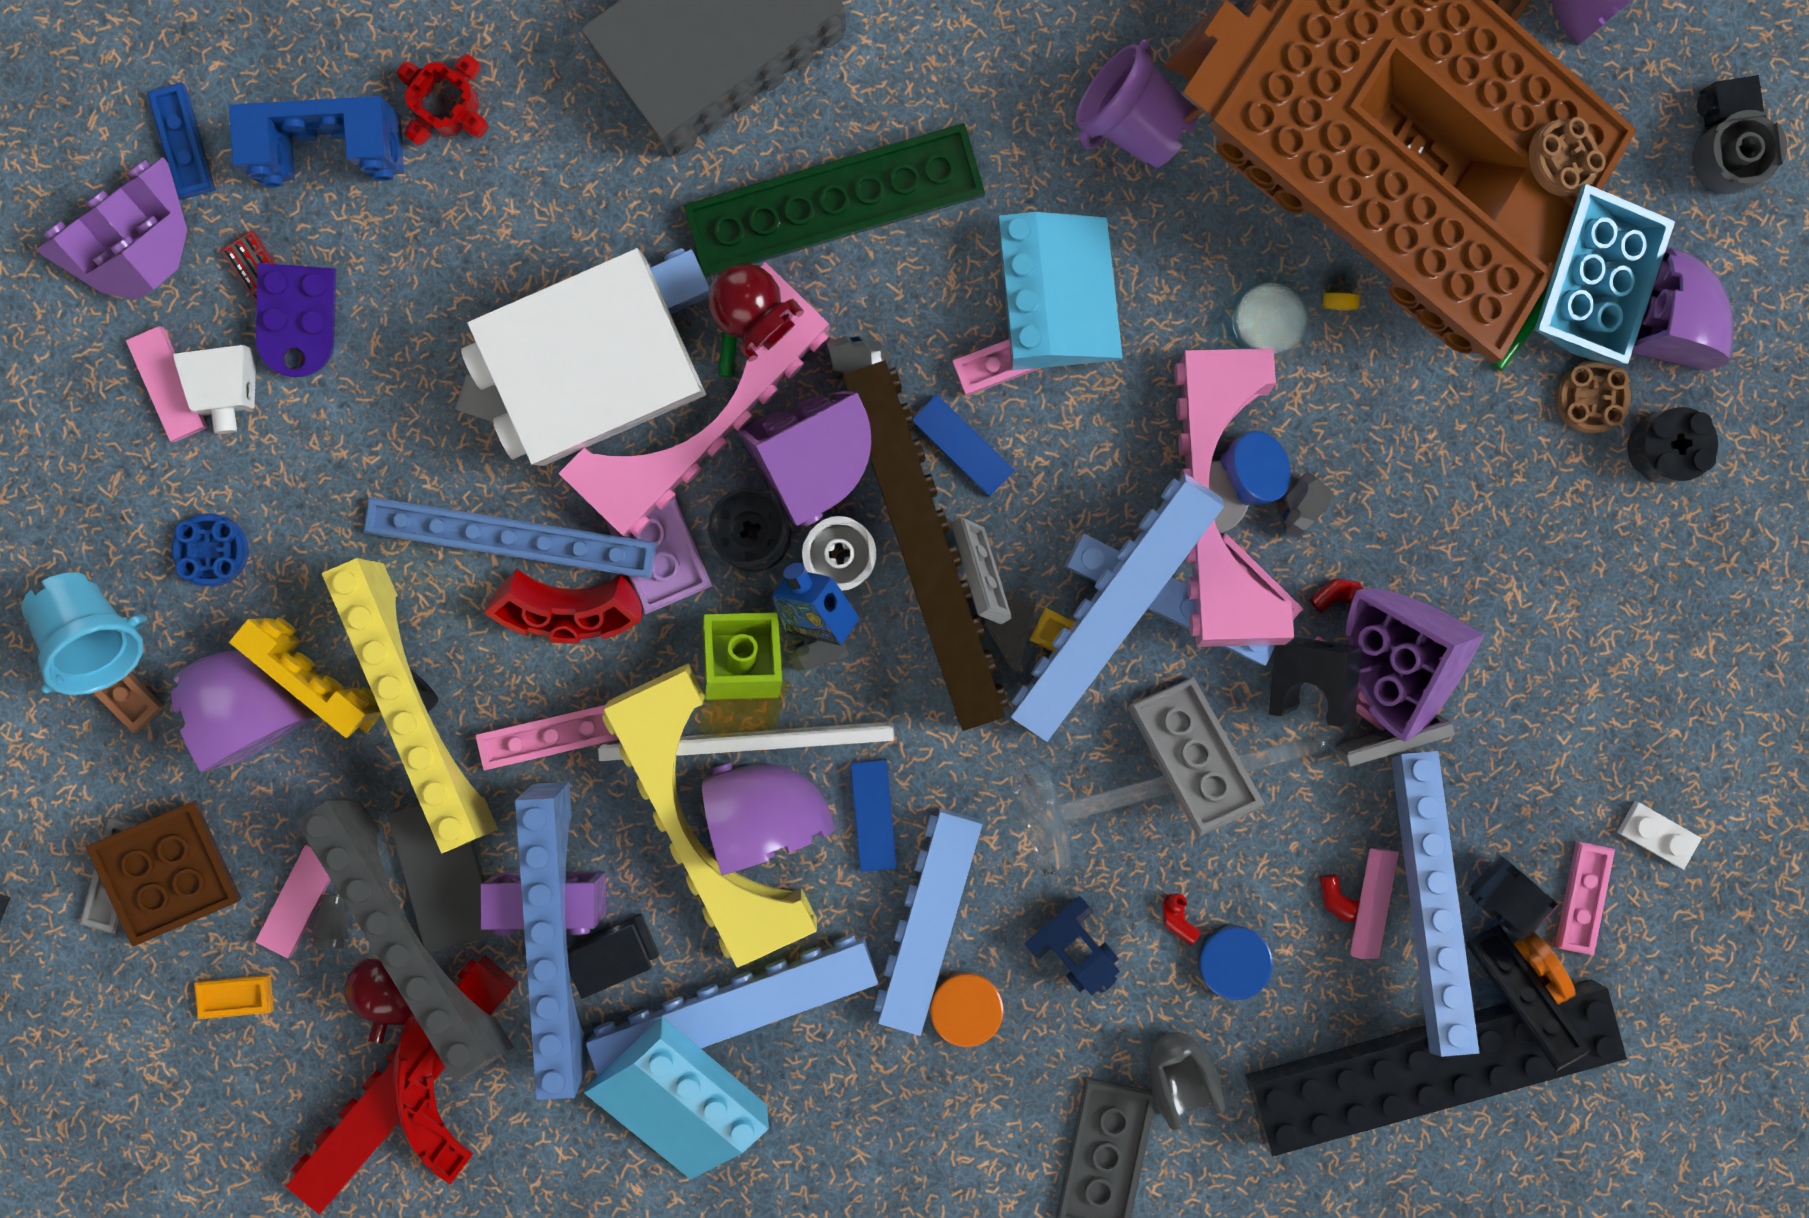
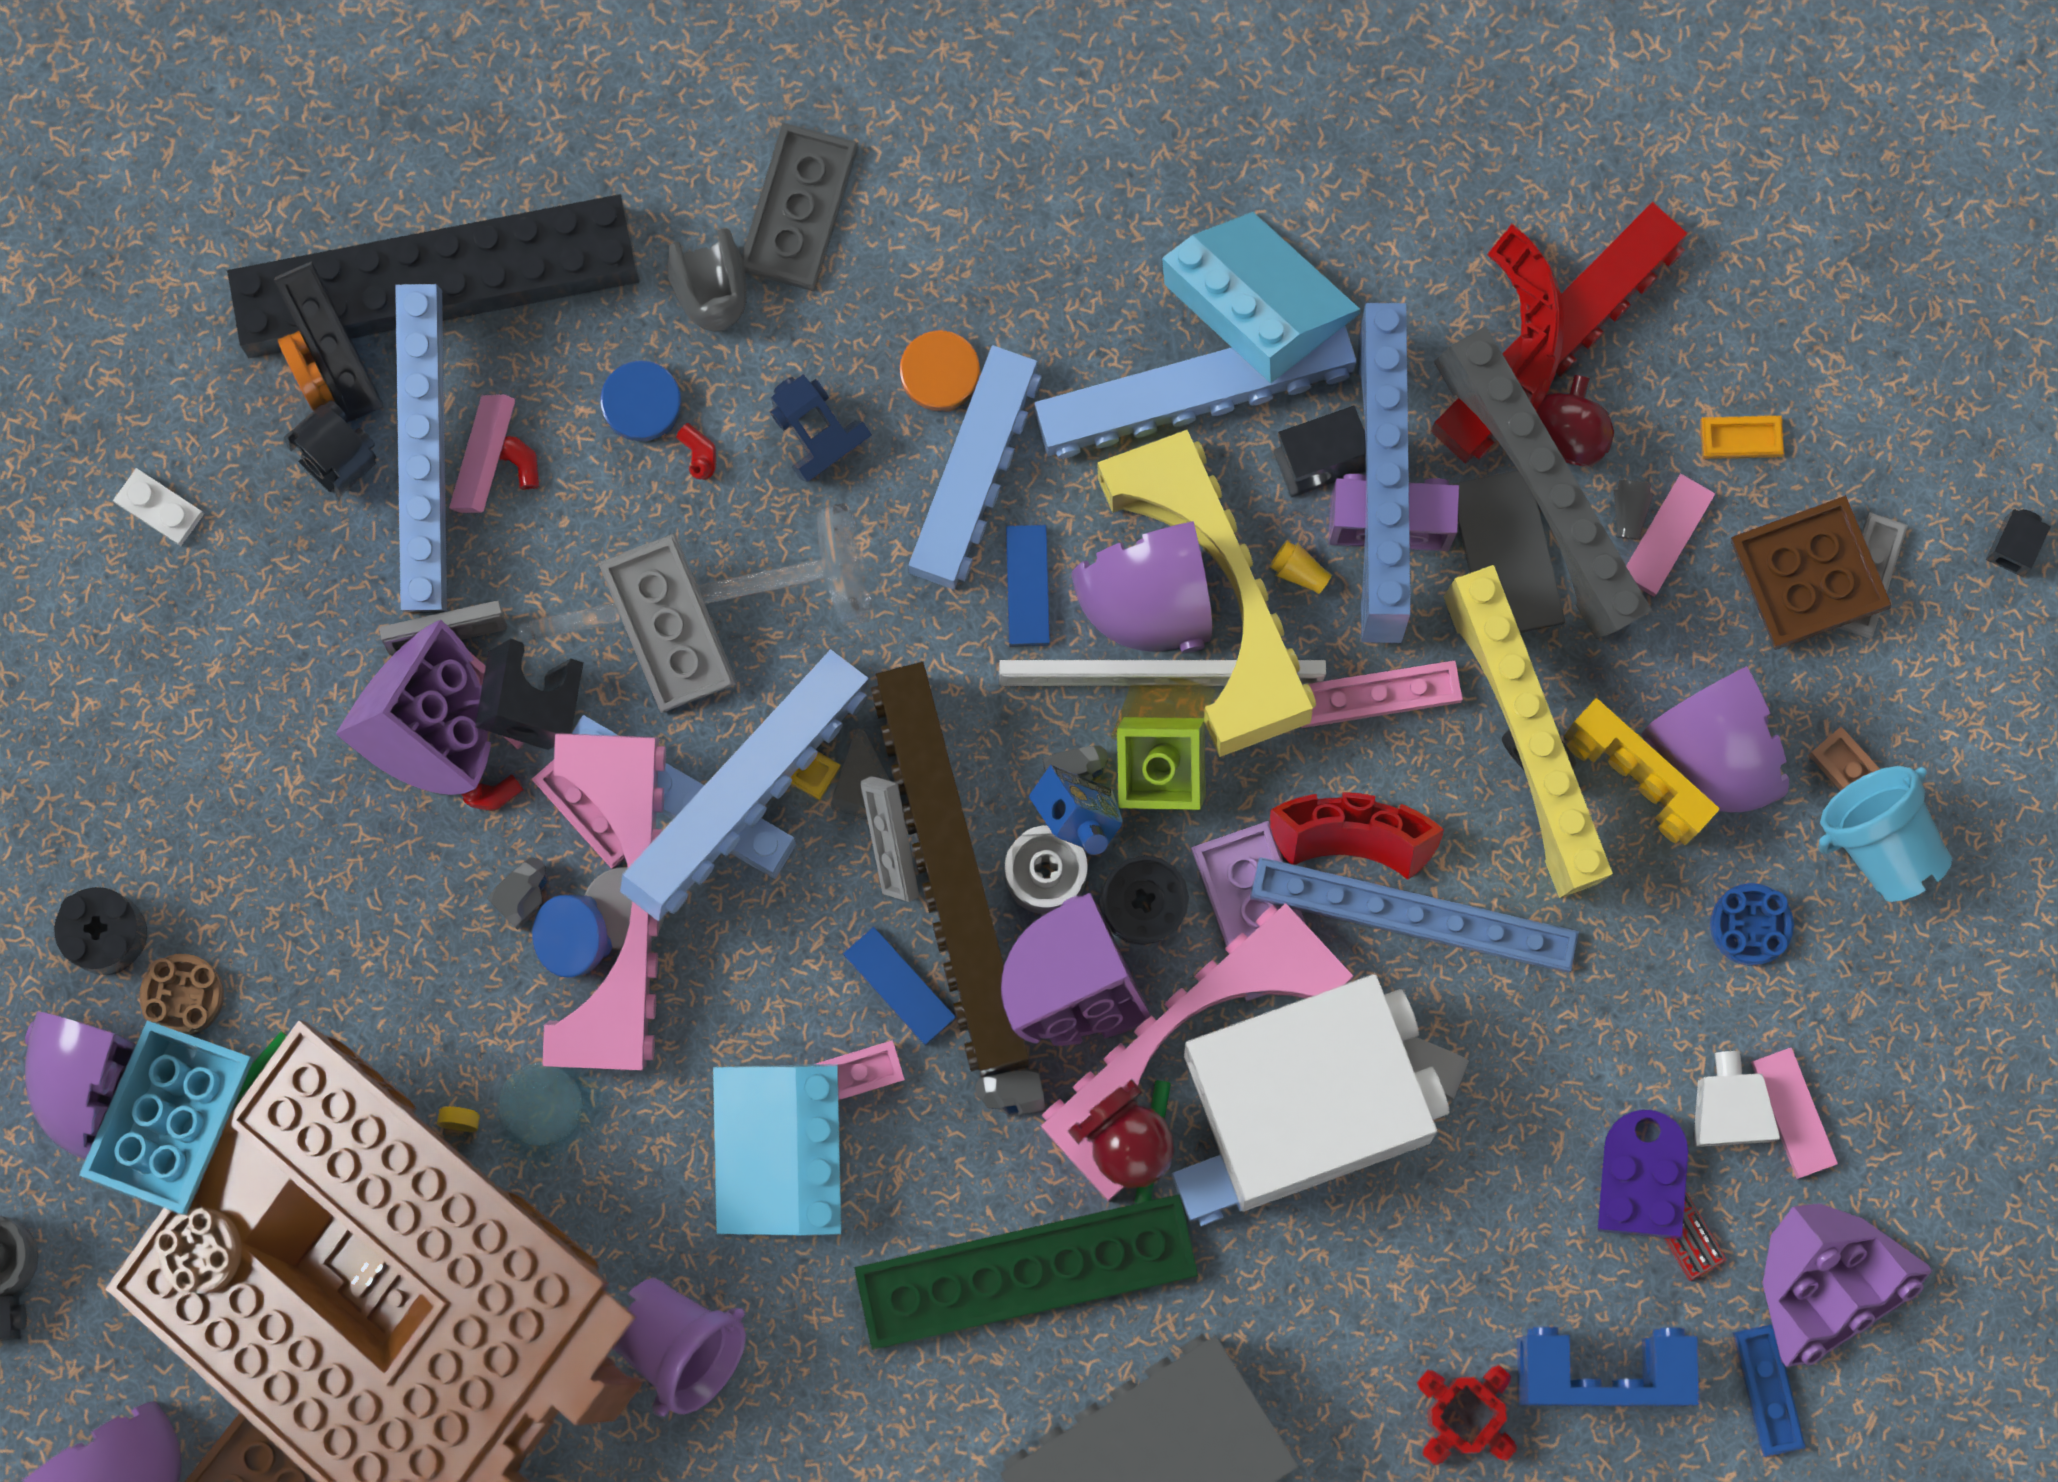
camera: 175 degrees left, 10 degrees down
bright pink tile [1555,841,1615,956] -> none
none -> yellow cone [1269,540,1332,594]

